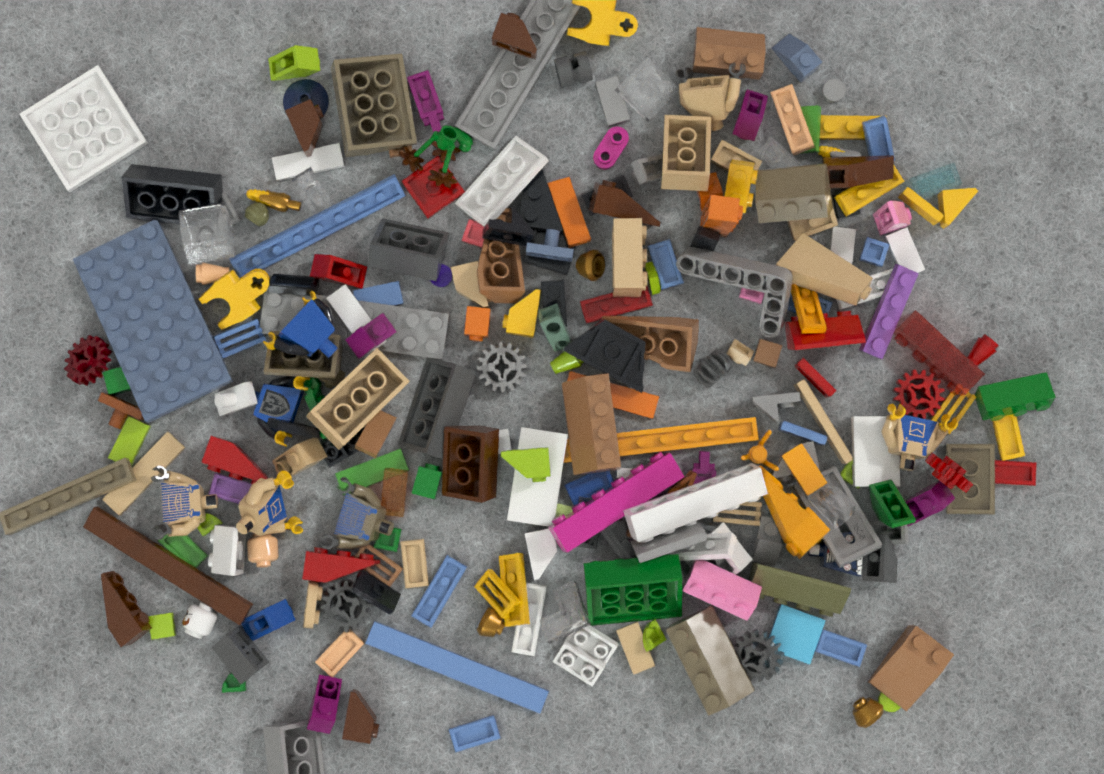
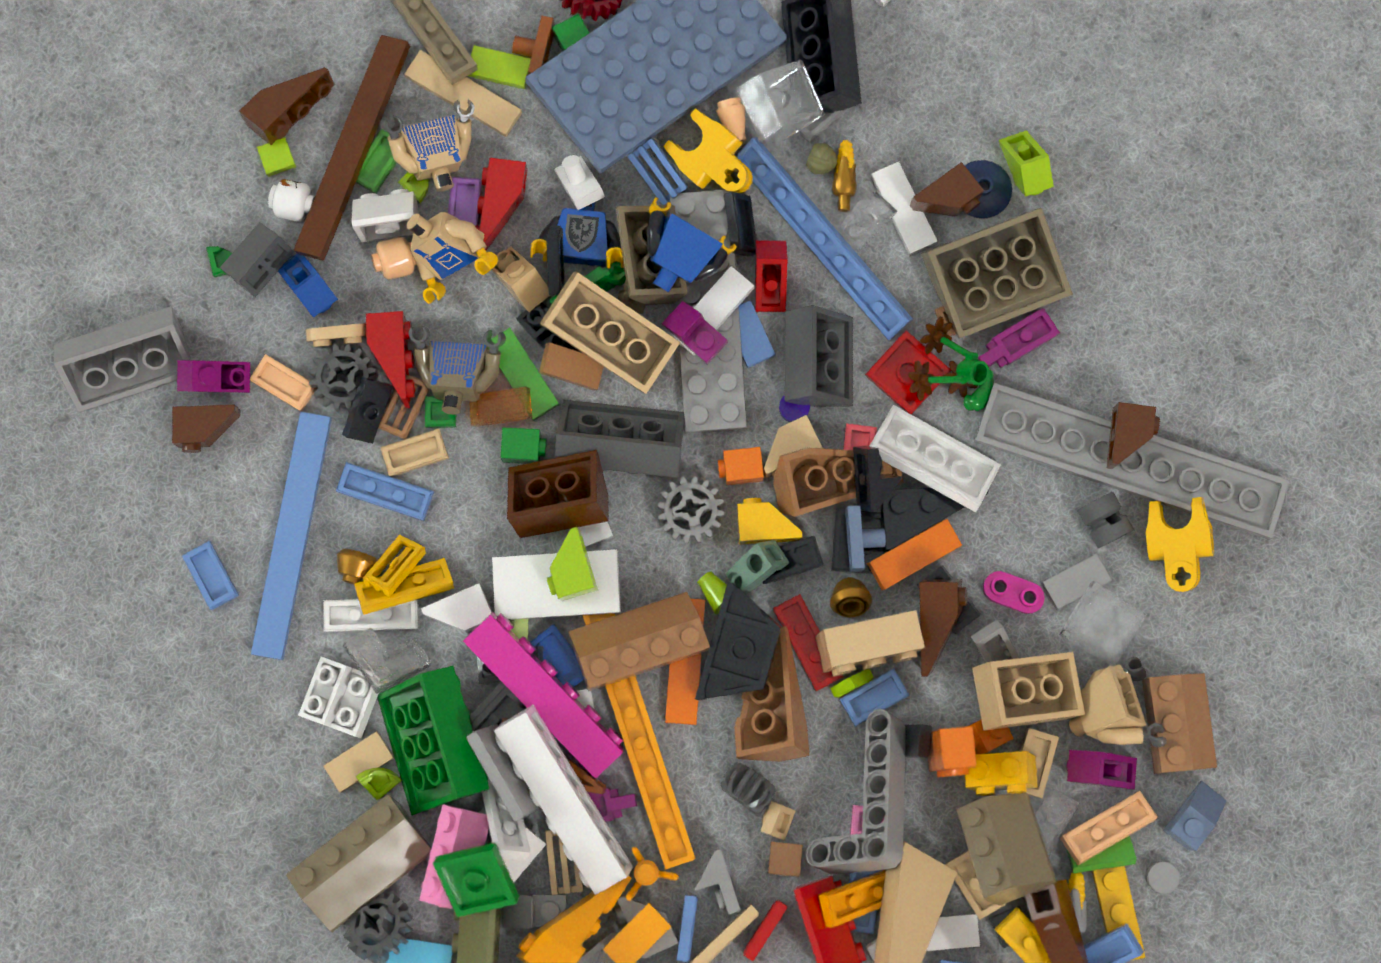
camera: 80 degrees right, 5 degrees down
none -> green tile [433,843,520,917]

